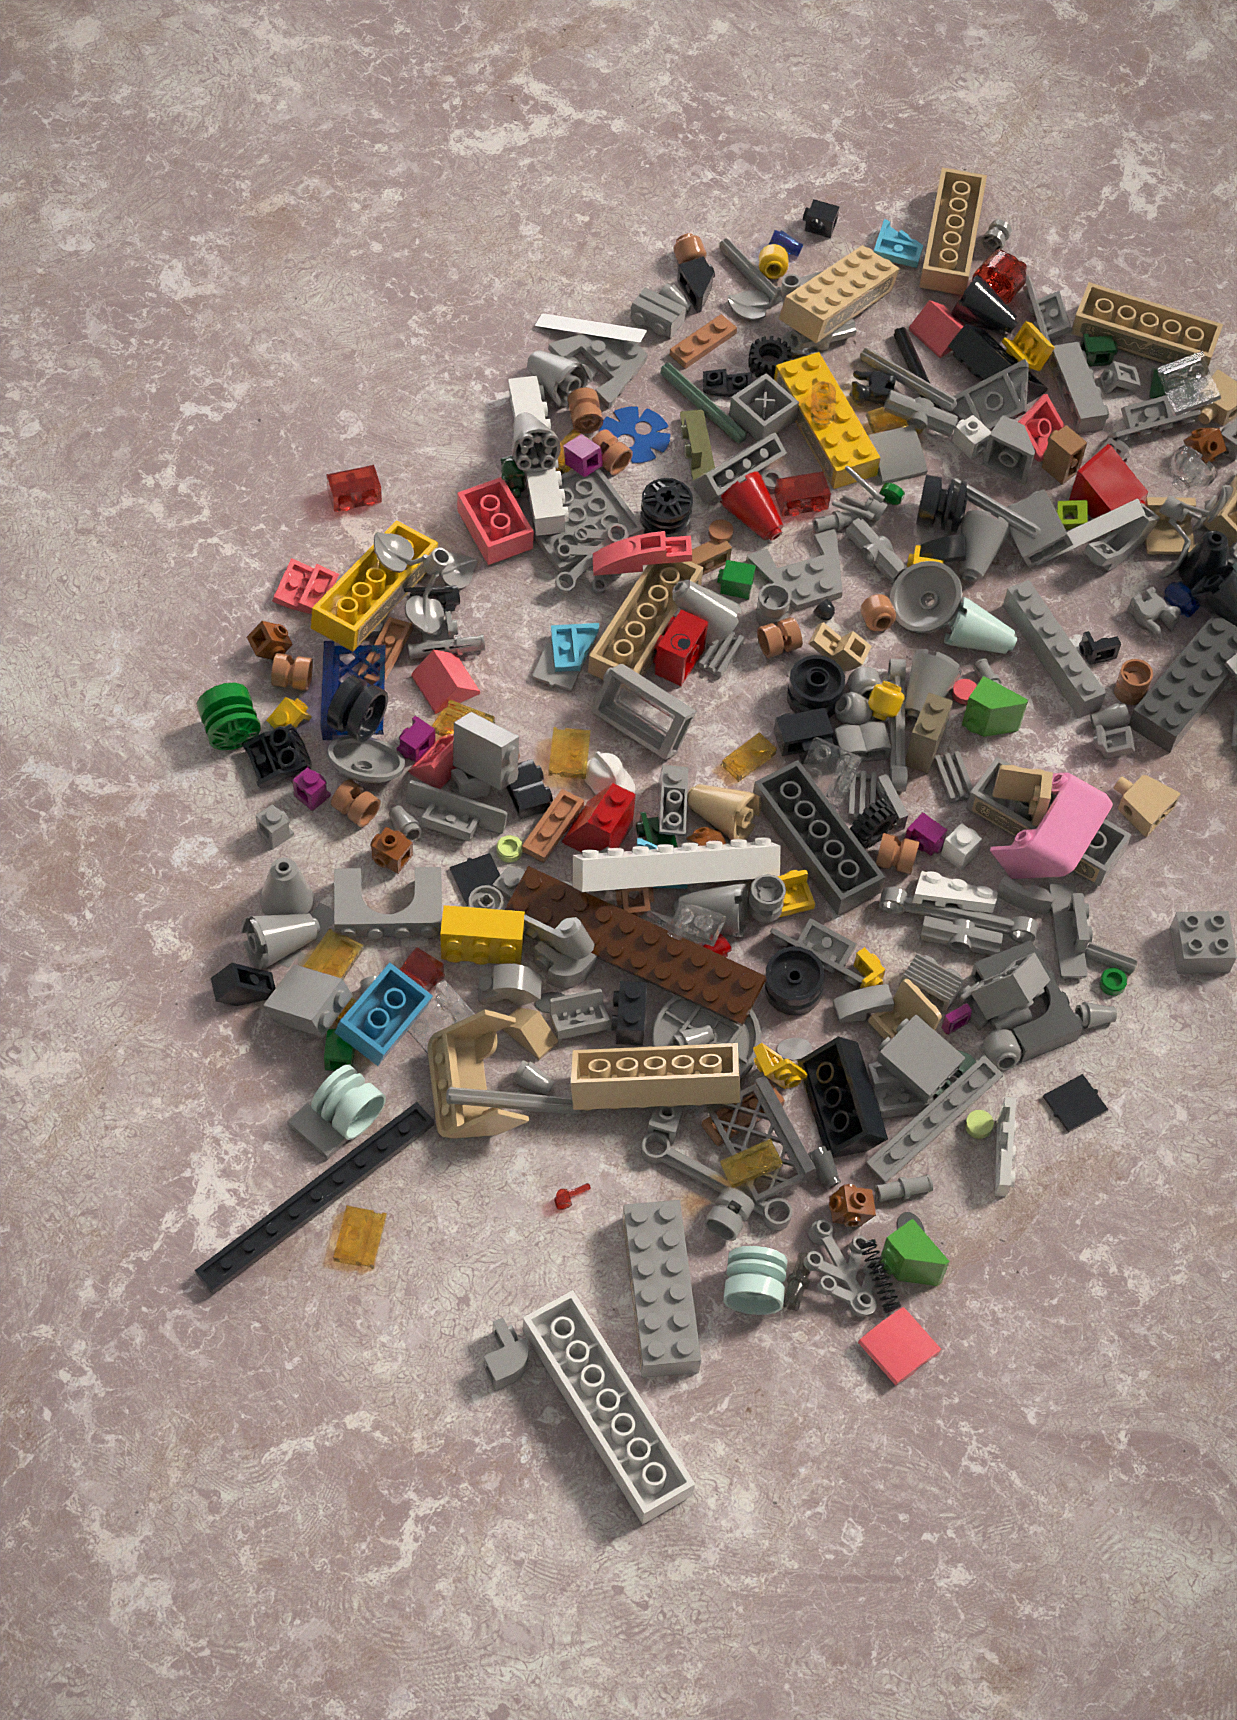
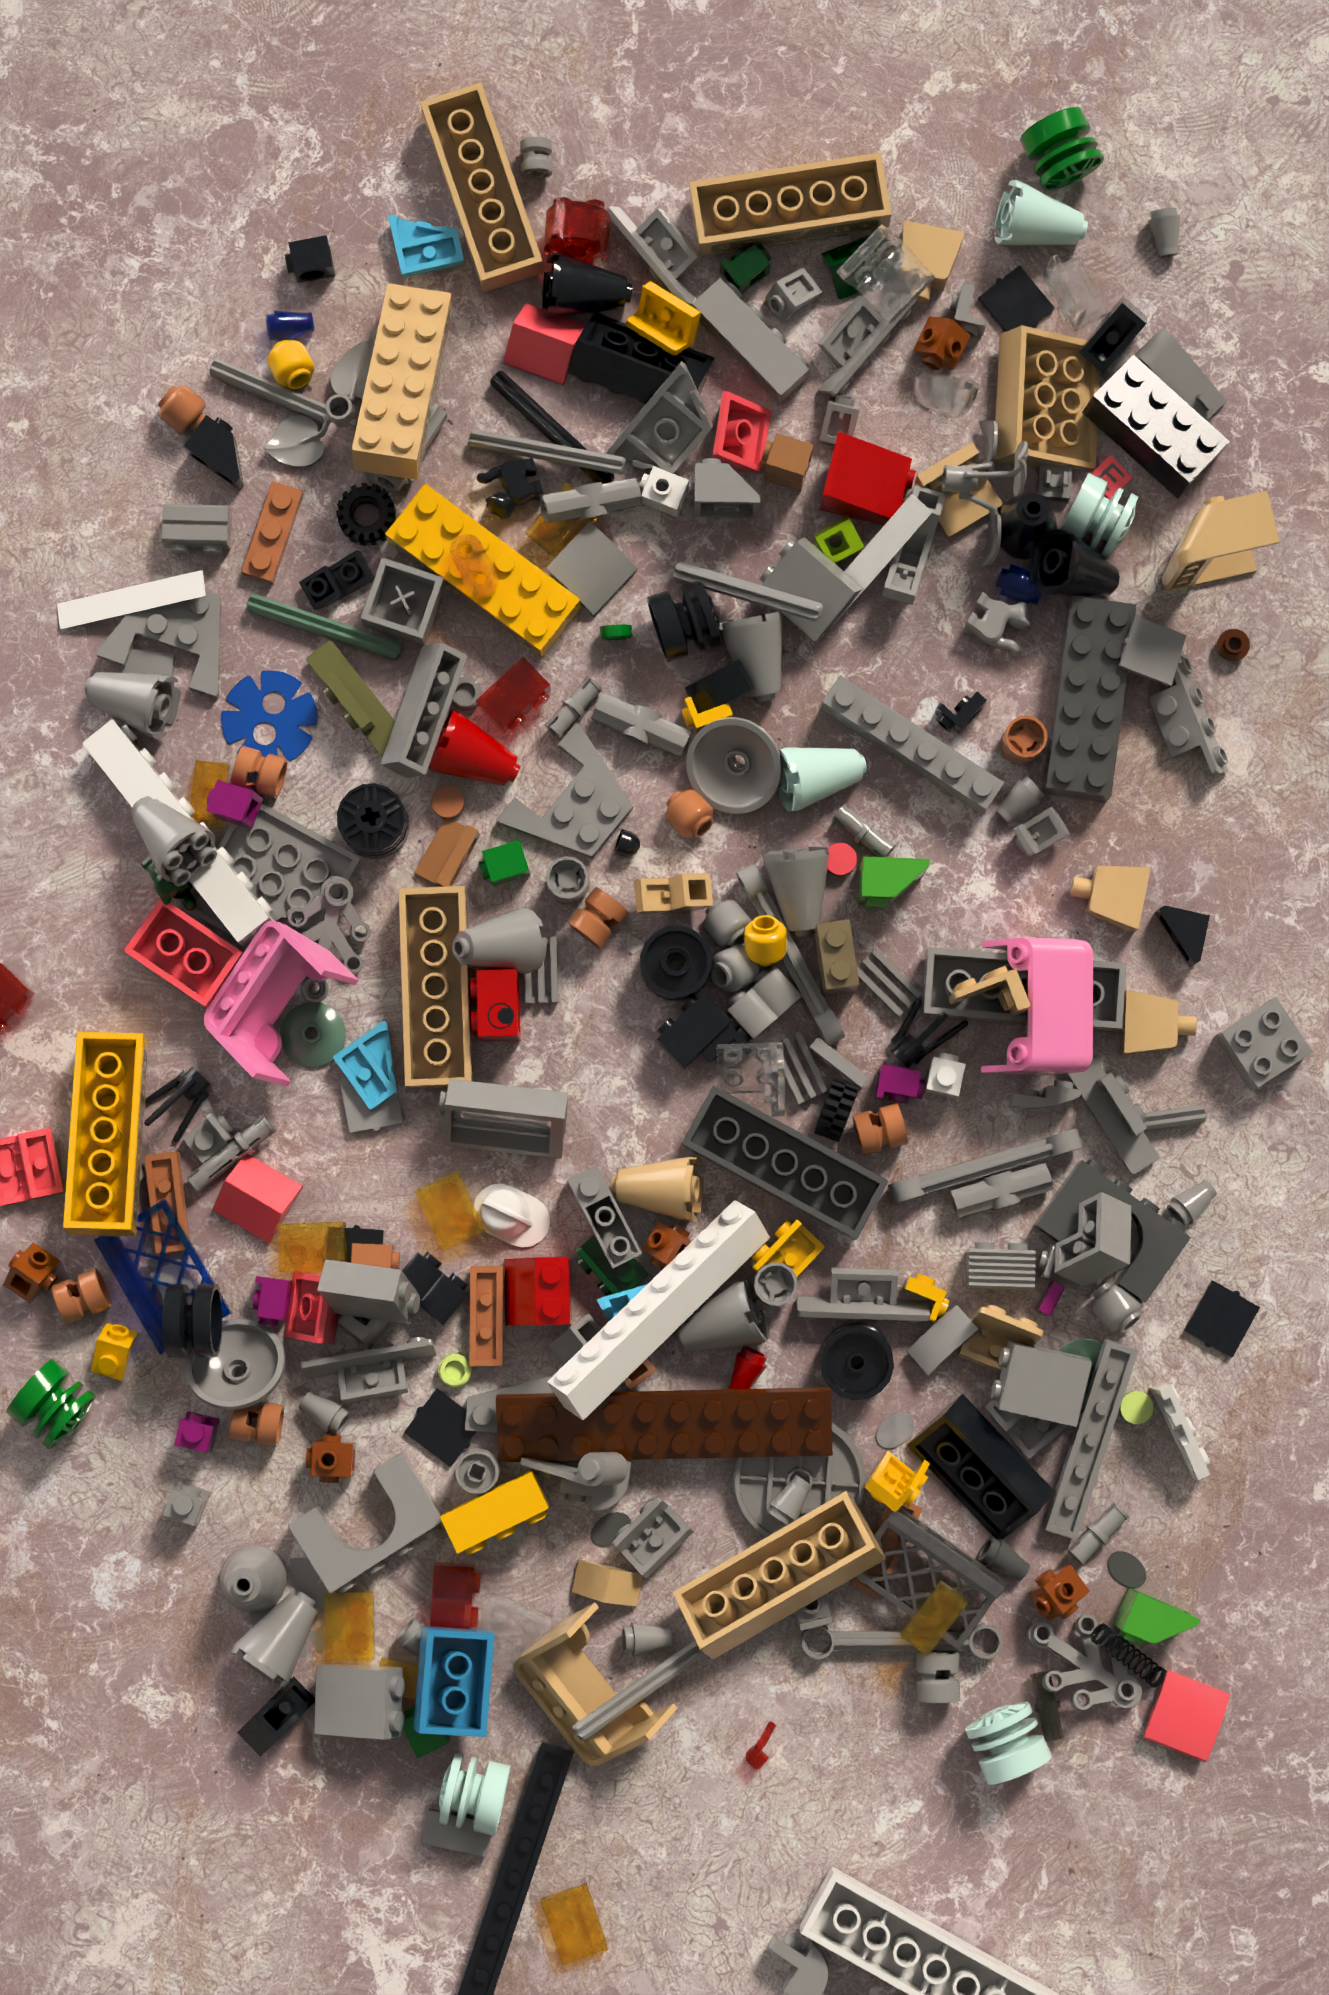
camera: 25 degrees left, 25 degrees up
black slope [242,724,312,788] -> none
light grey plant [373,532,477,634] -> none
light grey brick [478,964,542,1007] -> none
nougat wheel [567,387,603,434] -> none
coral slope [593,531,692,576] -> none
black brick [611,981,647,1046] -> none
light grey brick [622,1200,701,1378] -> none
clear bracket [646,900,727,946] -> none
light grey cone [659,283,693,316] -> none
clear yellow plate [721,732,777,782] -> none
light grey plant [832,466,888,521] -> none
white wing [912,871,998,913] -> none
green tile [1099,968,1127,996] -> none
none -> bright pink windscreen [204,920,359,1087]
none -> sand green dish [280,1002,346,1067]
none -> black plant [889,999,968,1068]
none -> tan torso [1120,990,1197,1055]
none -> black slope [1154,905,1210,967]

